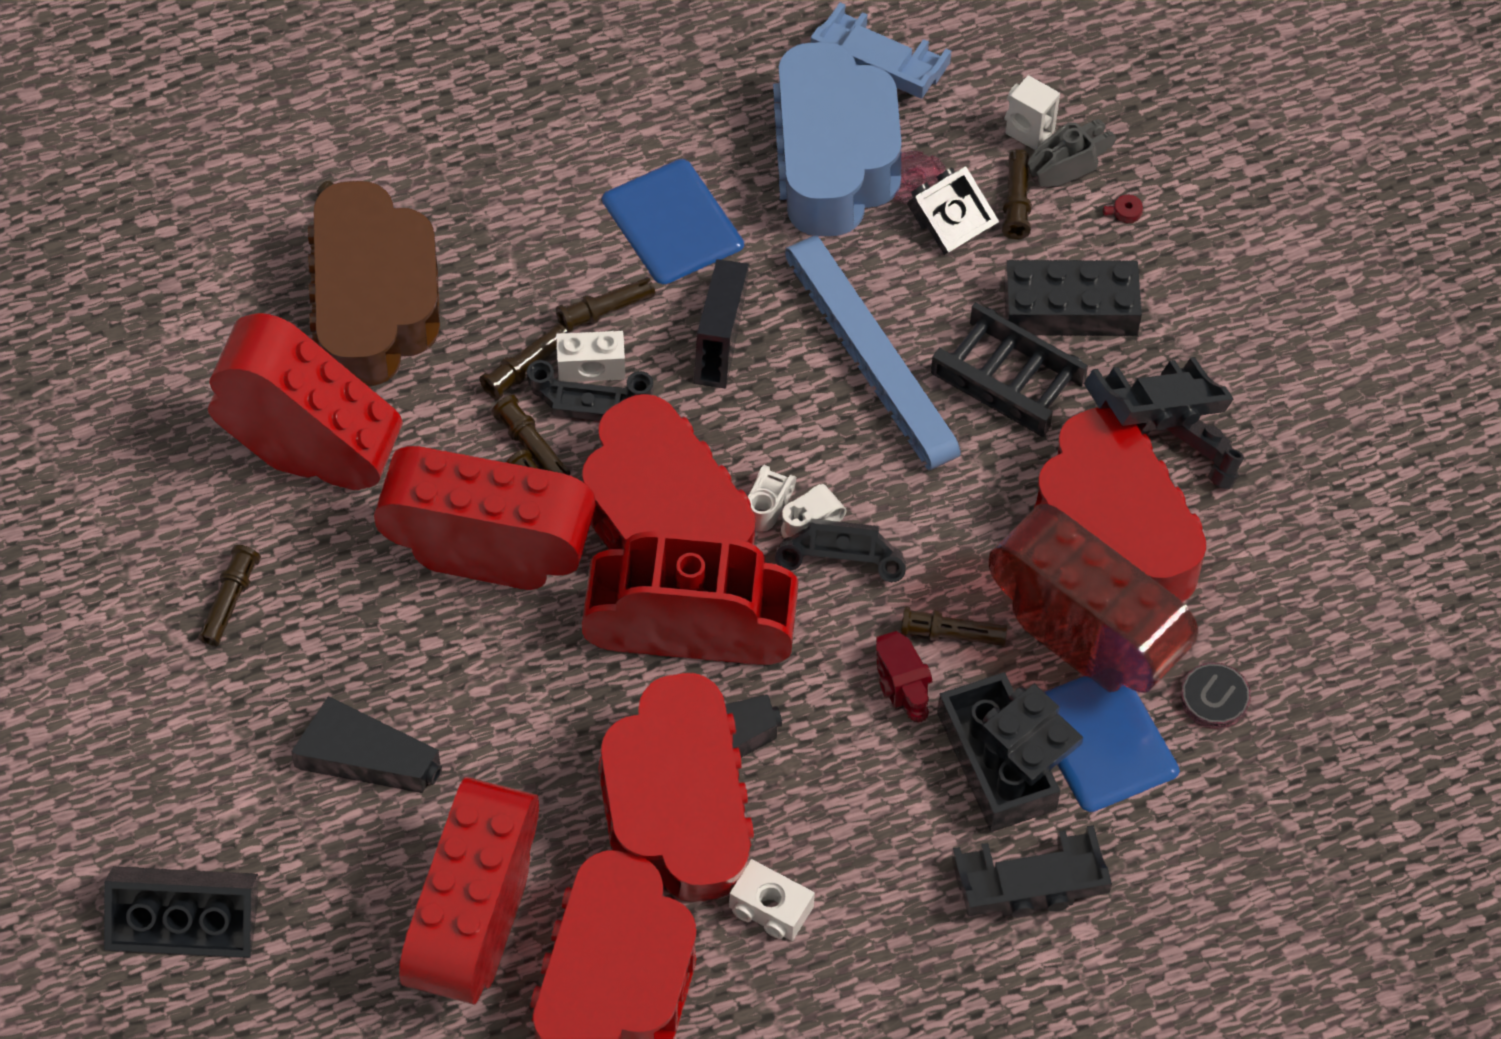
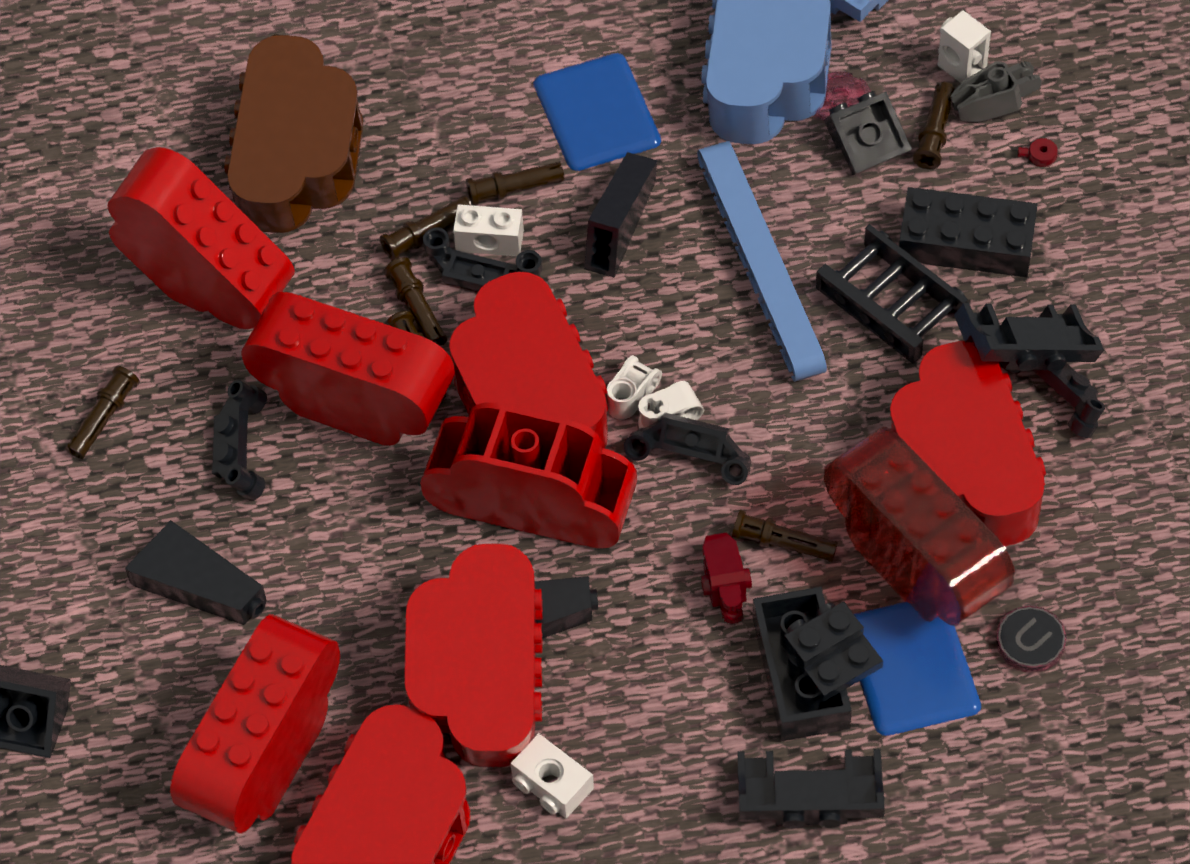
camera: 15 degrees right, 0 degrees up
none -> black plate [212,380,267,501]

